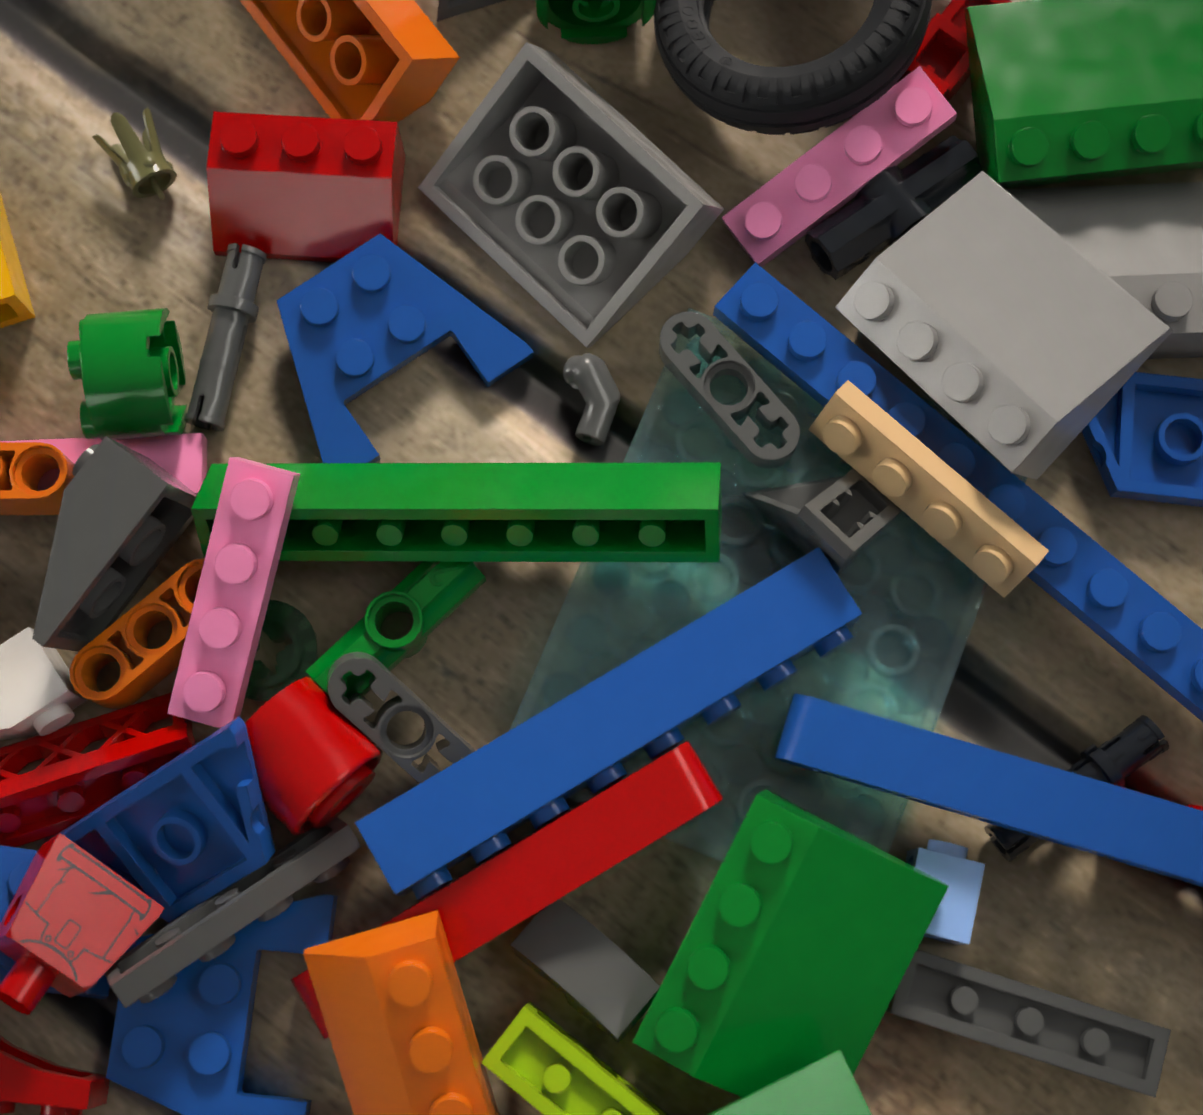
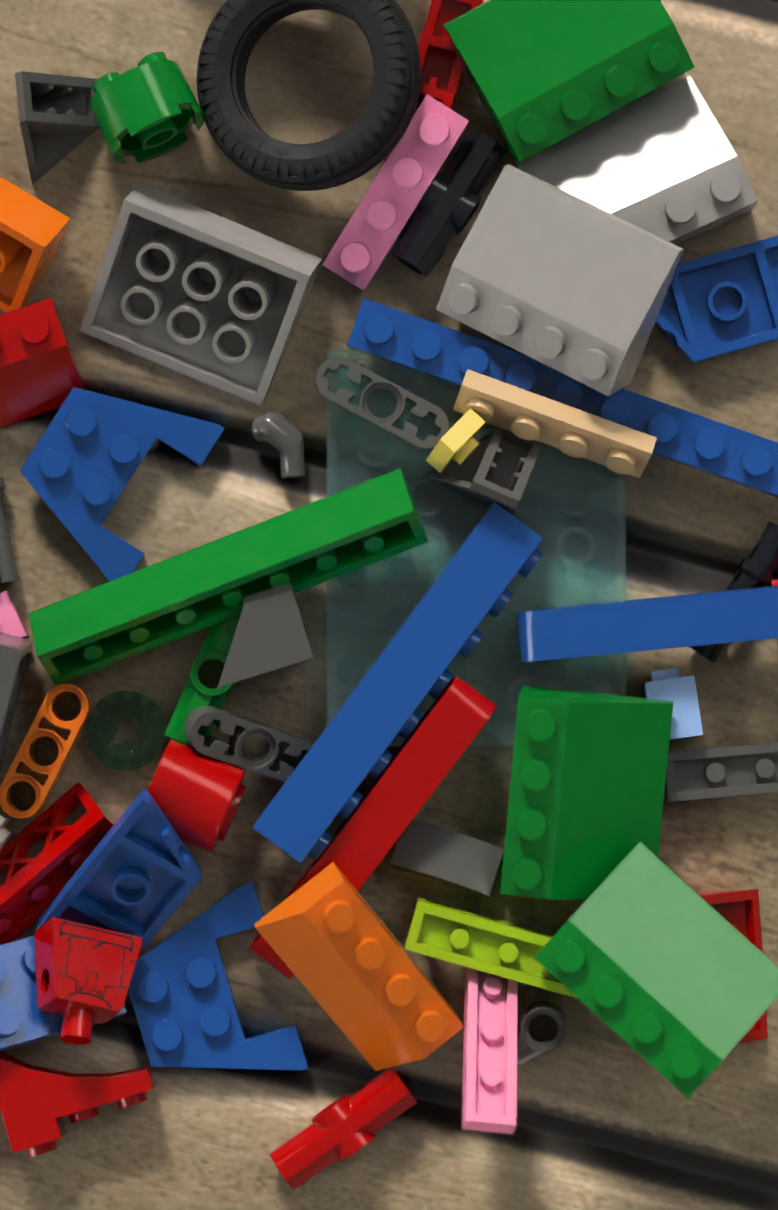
camera: 25 degrees left, 10 degrees up
dark grey plate [105,817,362,1008] -> none
bright pink plate [167,457,300,728] -> none
none -> dark grey slope [217,583,314,688]
none -> light yellow plate [426,408,485,473]

